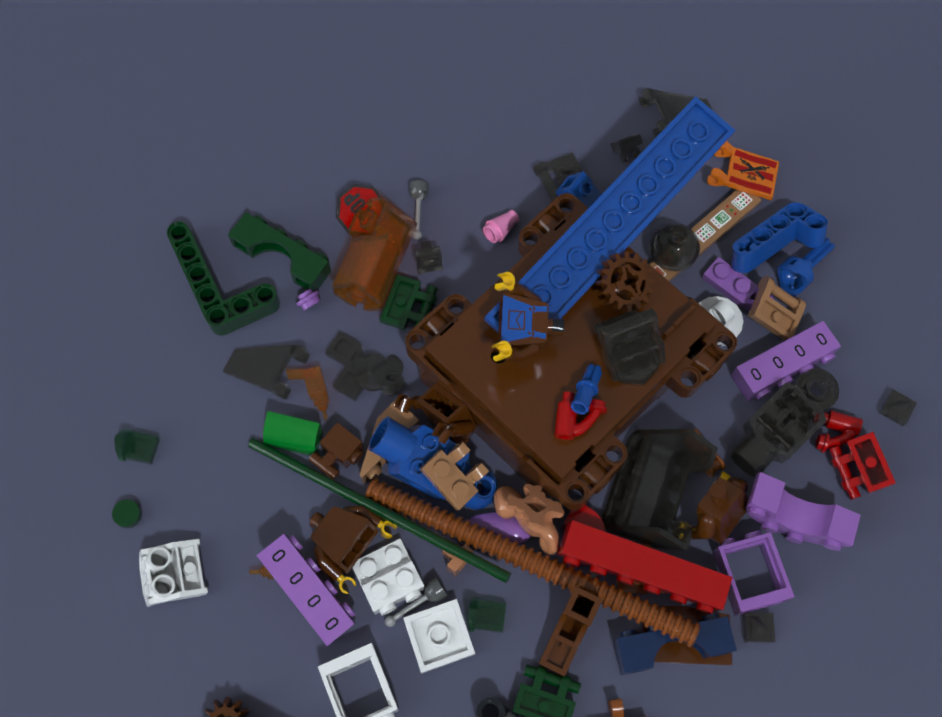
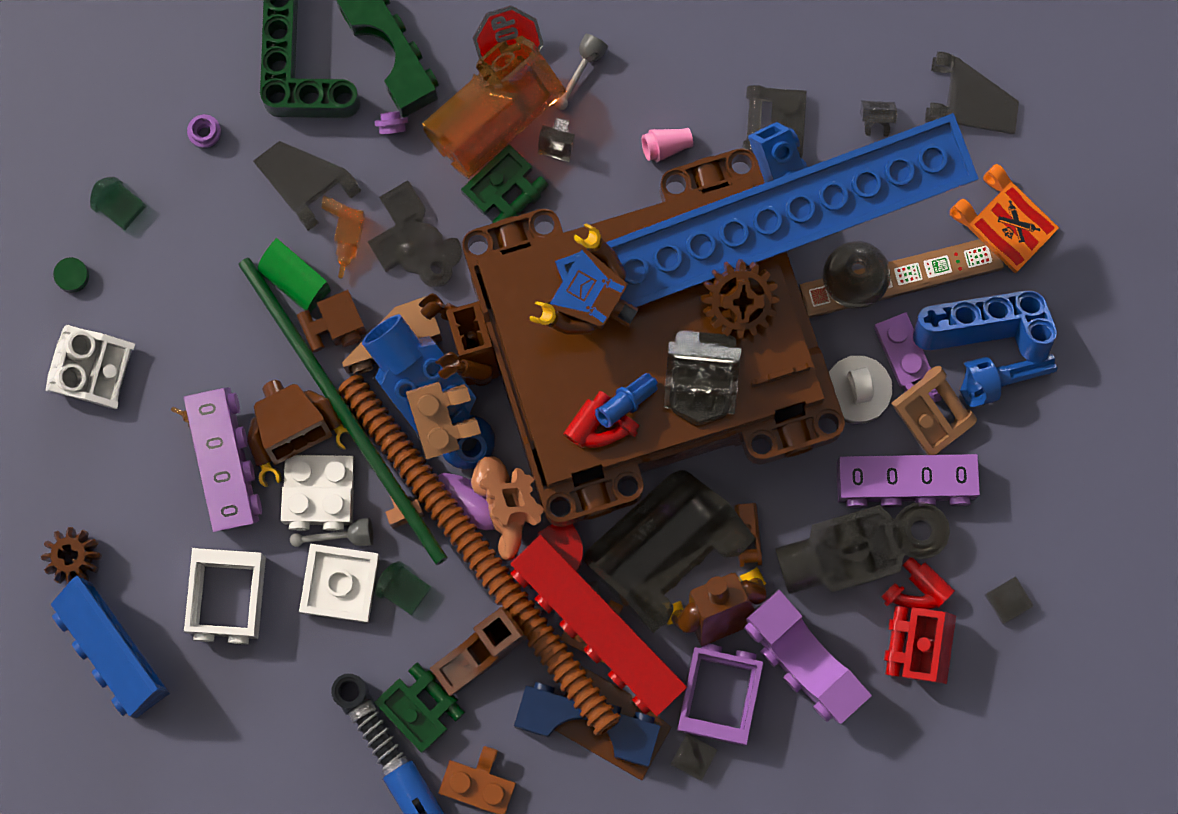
camera: 30 degrees right, 10 degrees up
none -> medium lavender plate [187,114,221,148]

